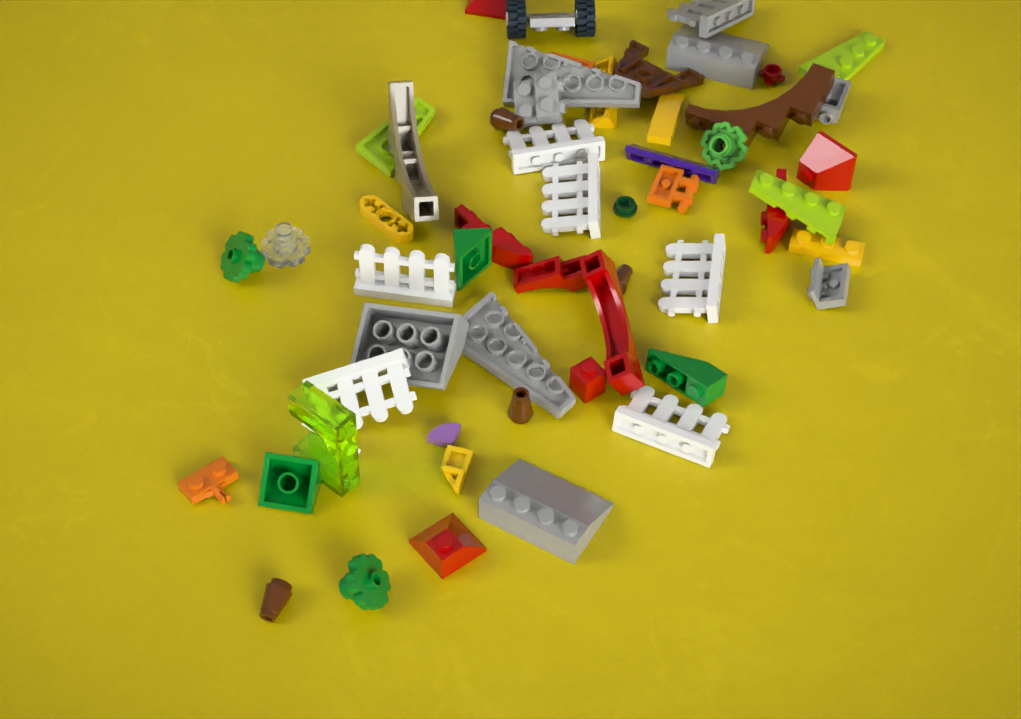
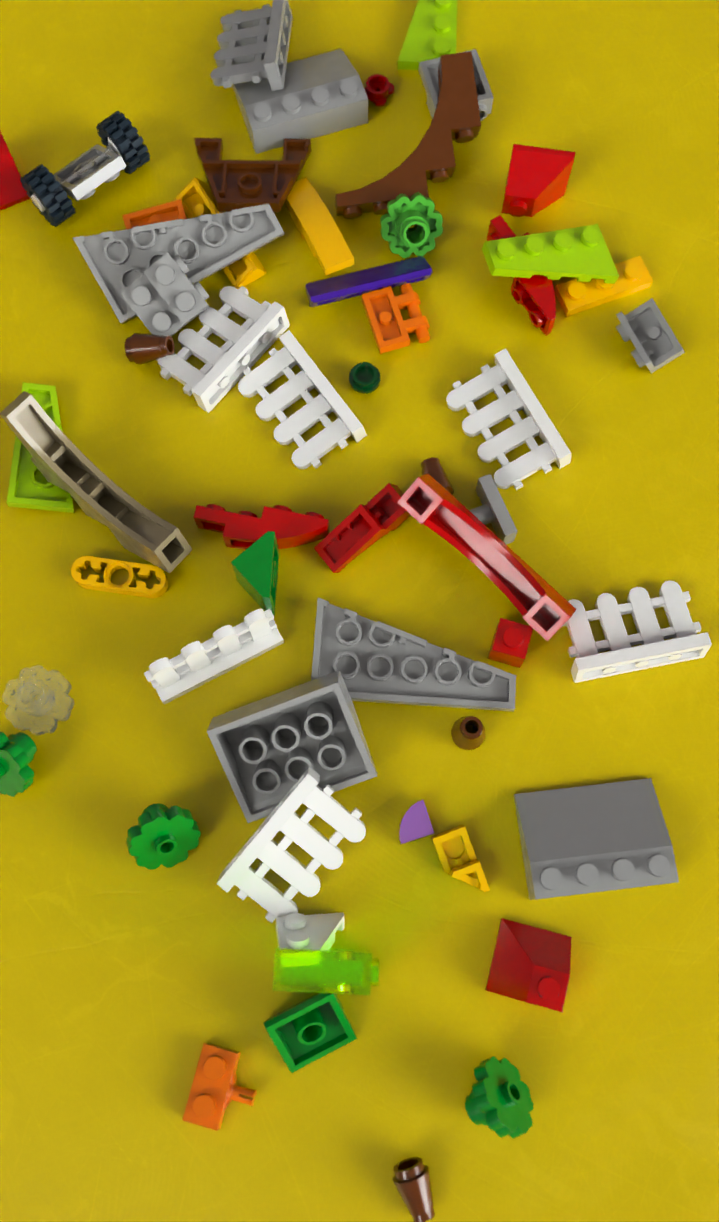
camera: 35 degrees left, 25 degrees up
green slope [645,348,727,407] -> none
none -> green plant [126,803,201,870]
none -> light grey tile [469,474,518,545]

